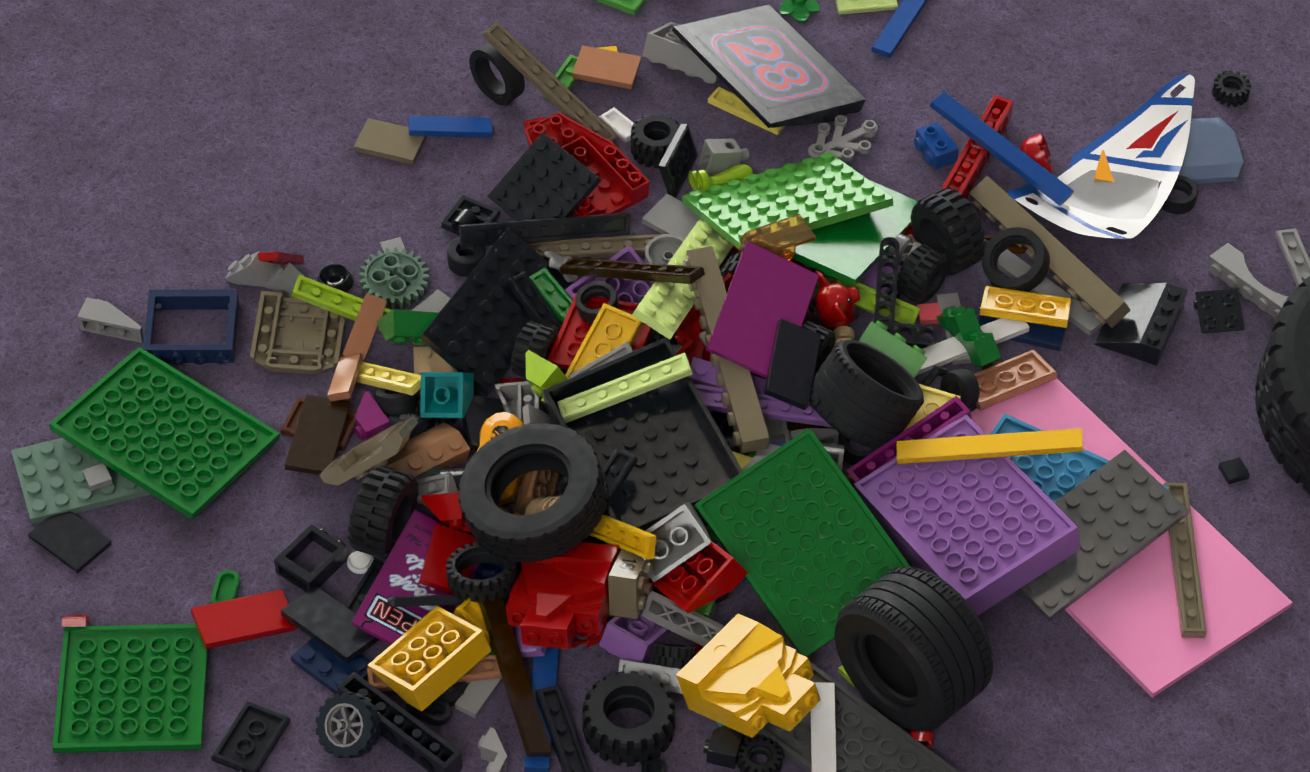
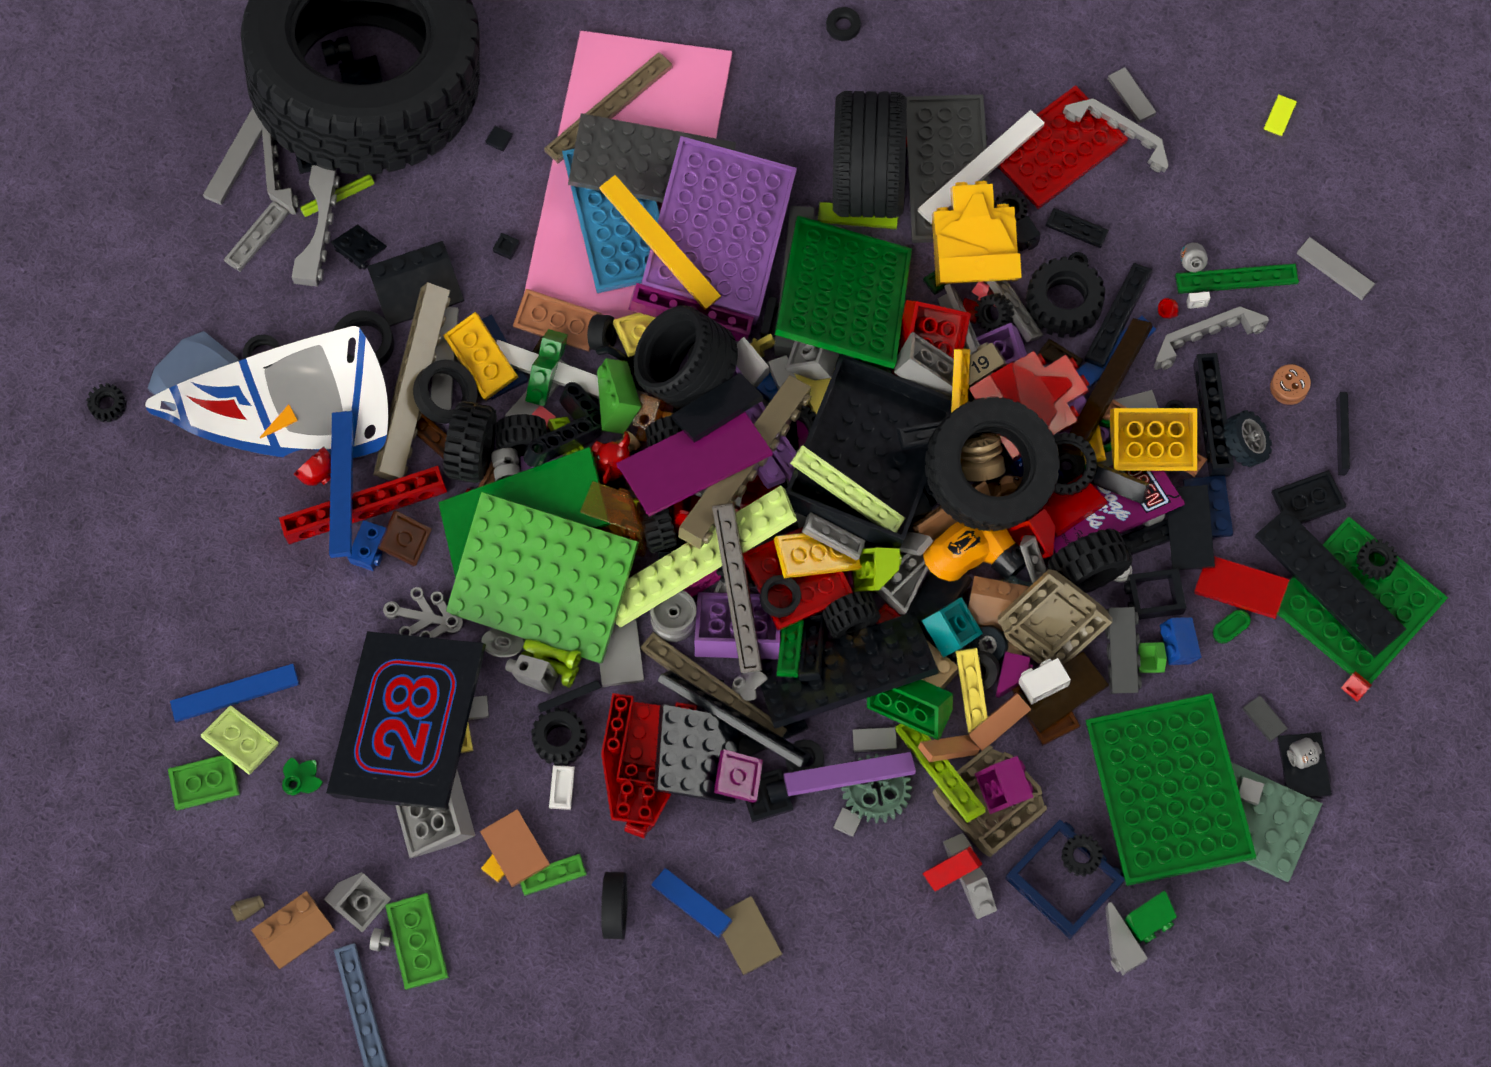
camera: 130 degrees left, 20 degrees up
black hat [317,264,354,292] -> none
dark tan tile [482,21,617,141] -> none
none -> black tyre [333,310,394,367]
none -> reddish brown tile [378,510,432,566]
none -> light grey tile [469,696,489,720]
none -> light grey dish [481,629,524,657]
none -> black plate [493,233,520,260]
none -> plate [714,749,763,803]
none -> medium lavender tile [784,752,916,796]
none -> magenta brick [974,756,1033,814]
none -> white brick [1019,658,1071,705]
none -> dark brown tile [1038,339,1083,370]
none -> black tyre [1061,834,1103,877]
none -> dark grey wedge [1105,607,1142,694]
none -> green slope [1124,891,1177,944]
none -> bright green panel [1137,642,1167,673]
none -> blue brick [1160,617,1202,665]
none -> dark grey tile [1243,696,1288,742]
none -> black plate [1255,509,1406,658]
none -> light grey head [1287,738,1322,769]
none -> black tyre [1356,539,1398,580]

